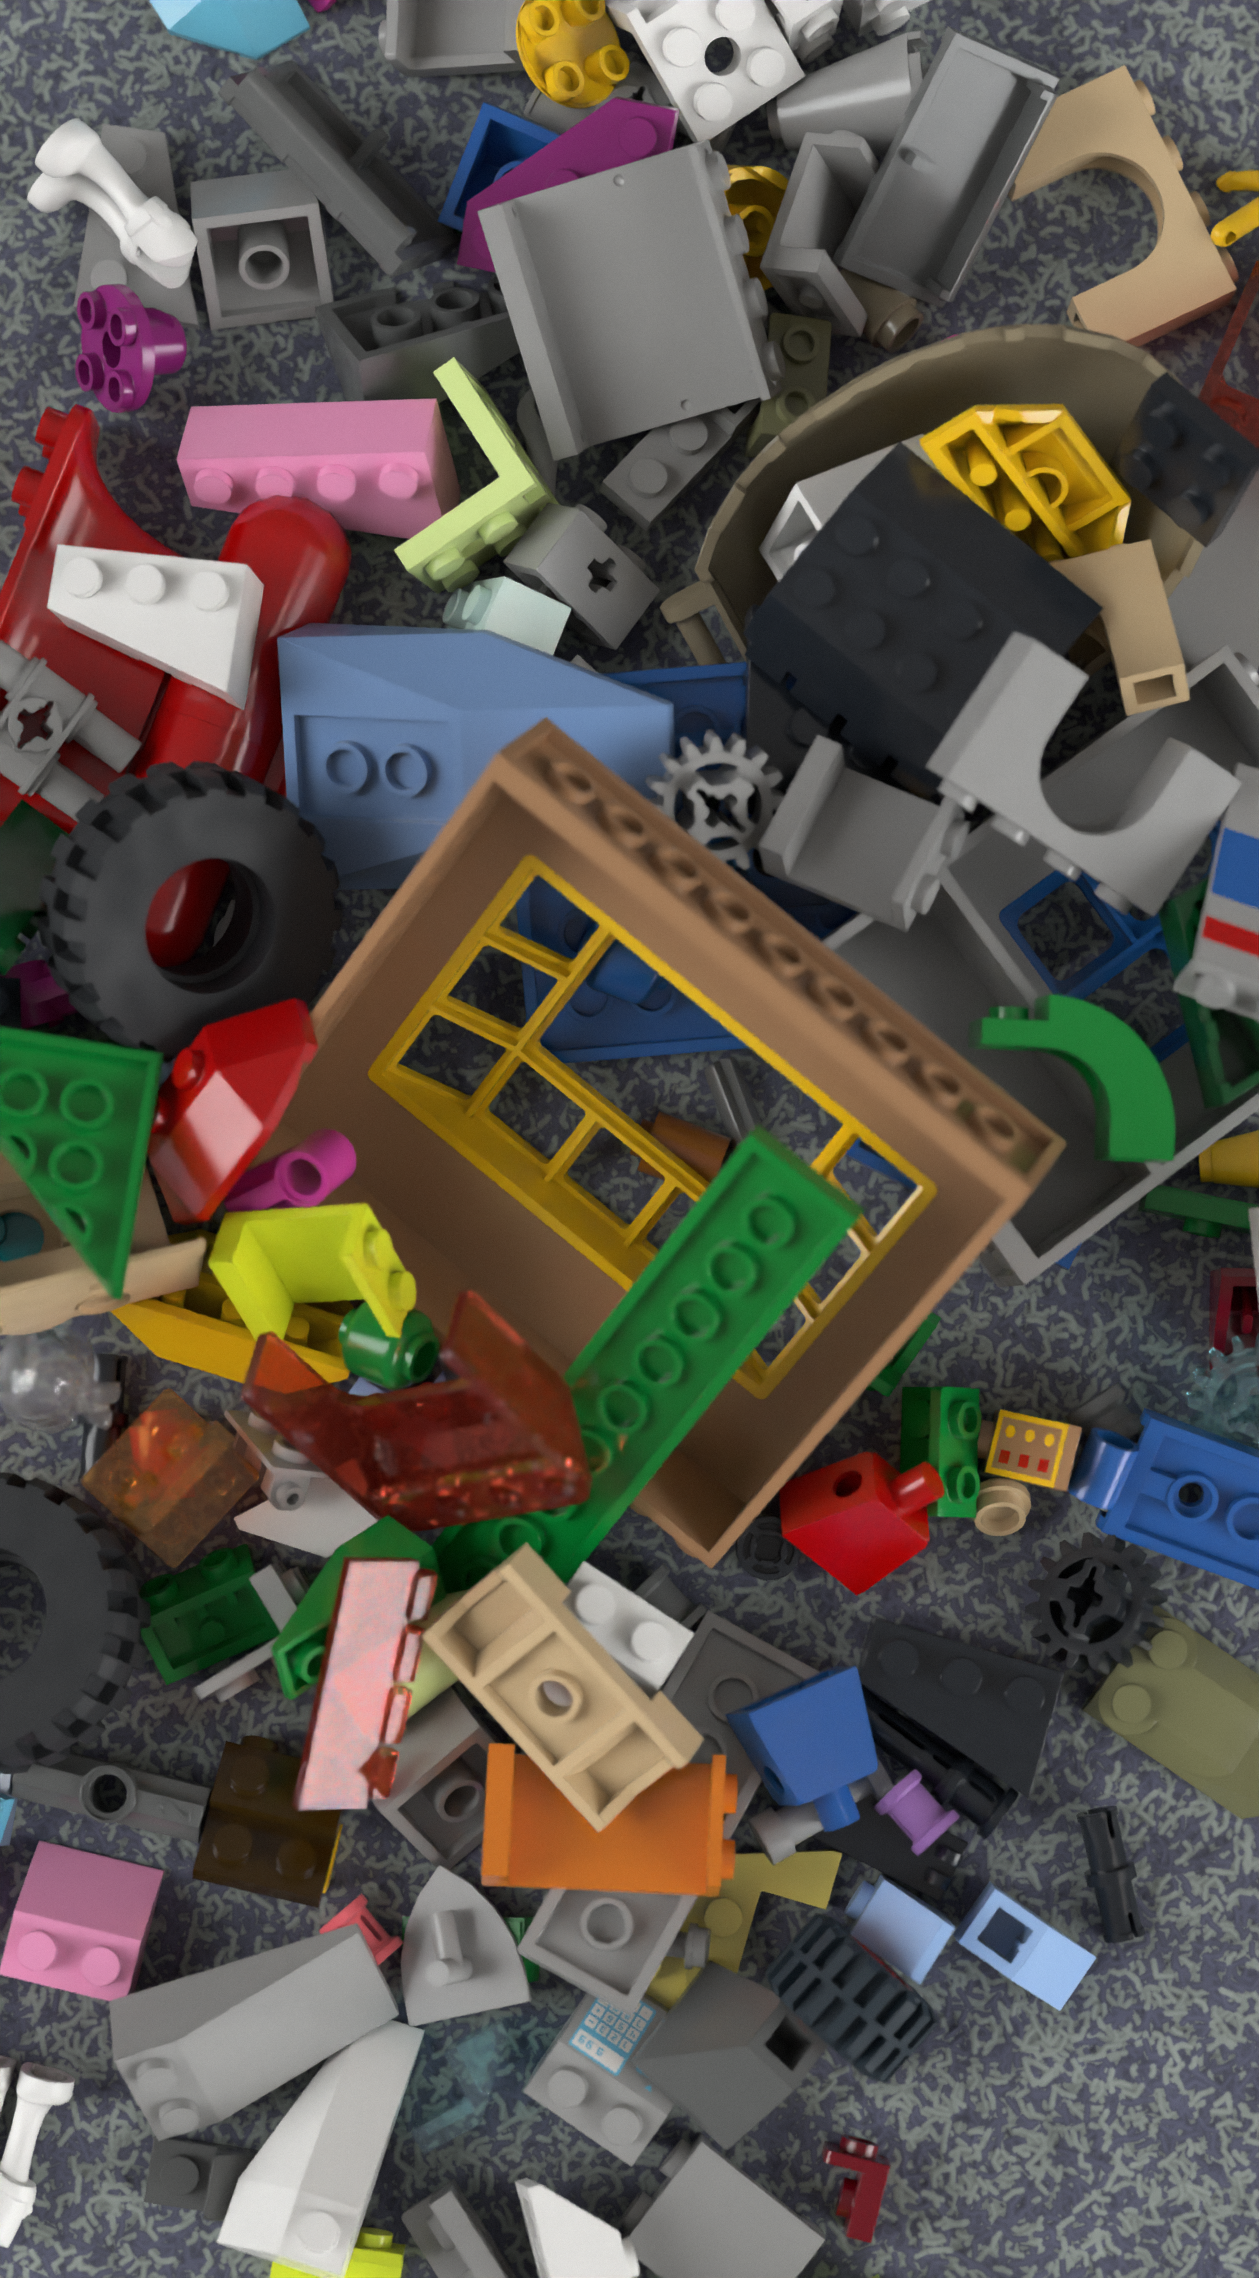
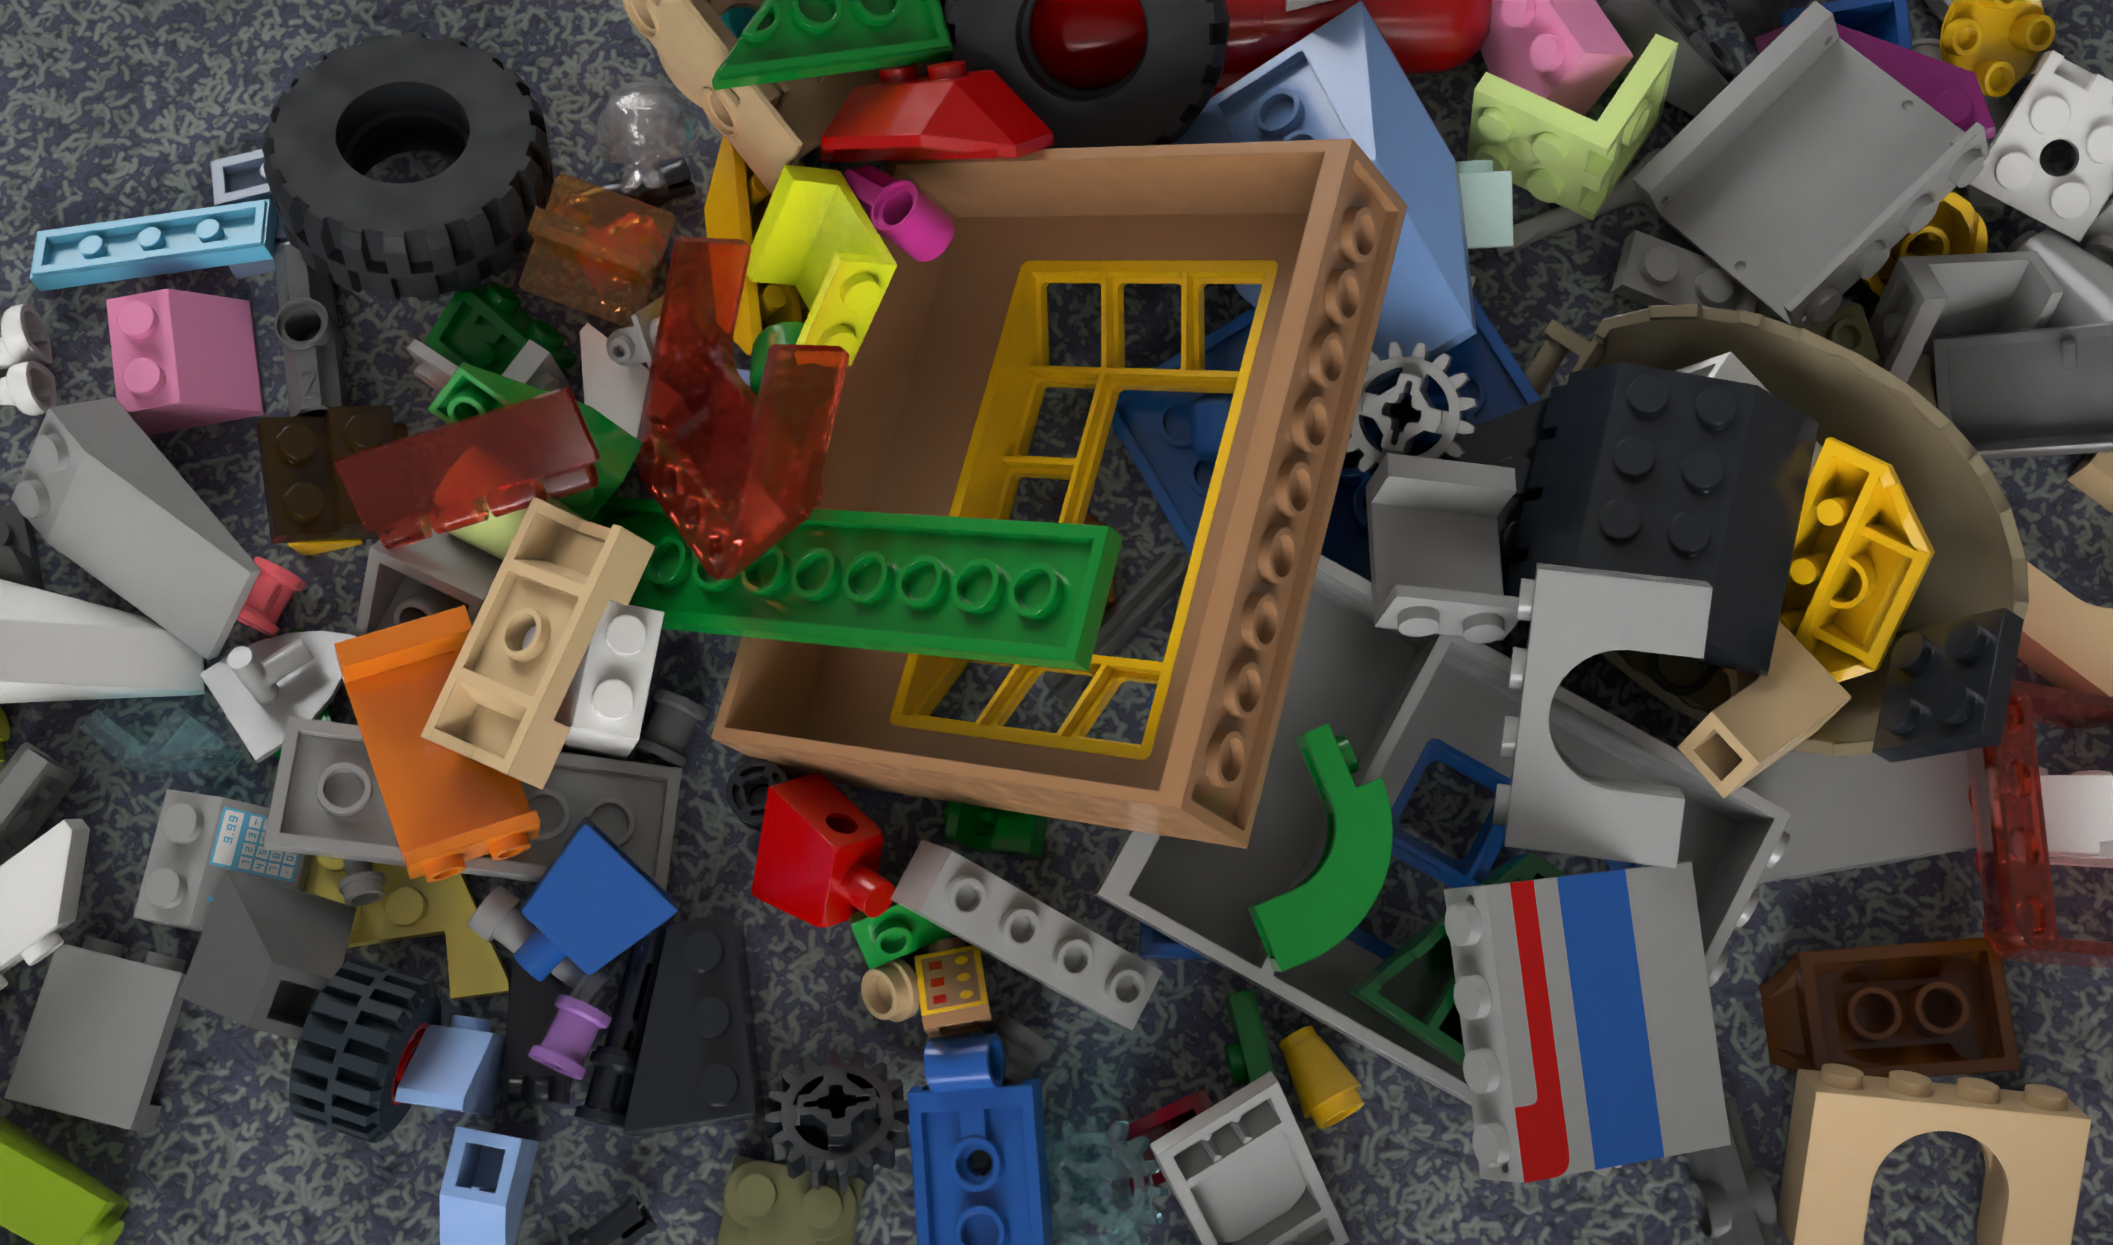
camera: 65 degrees right, 10 degrees down
light grey brick [503,502,660,650] -> none
dark red bracket [821,2134,890,2243] -> none
none -> light grey brick [890,840,1163,1031]

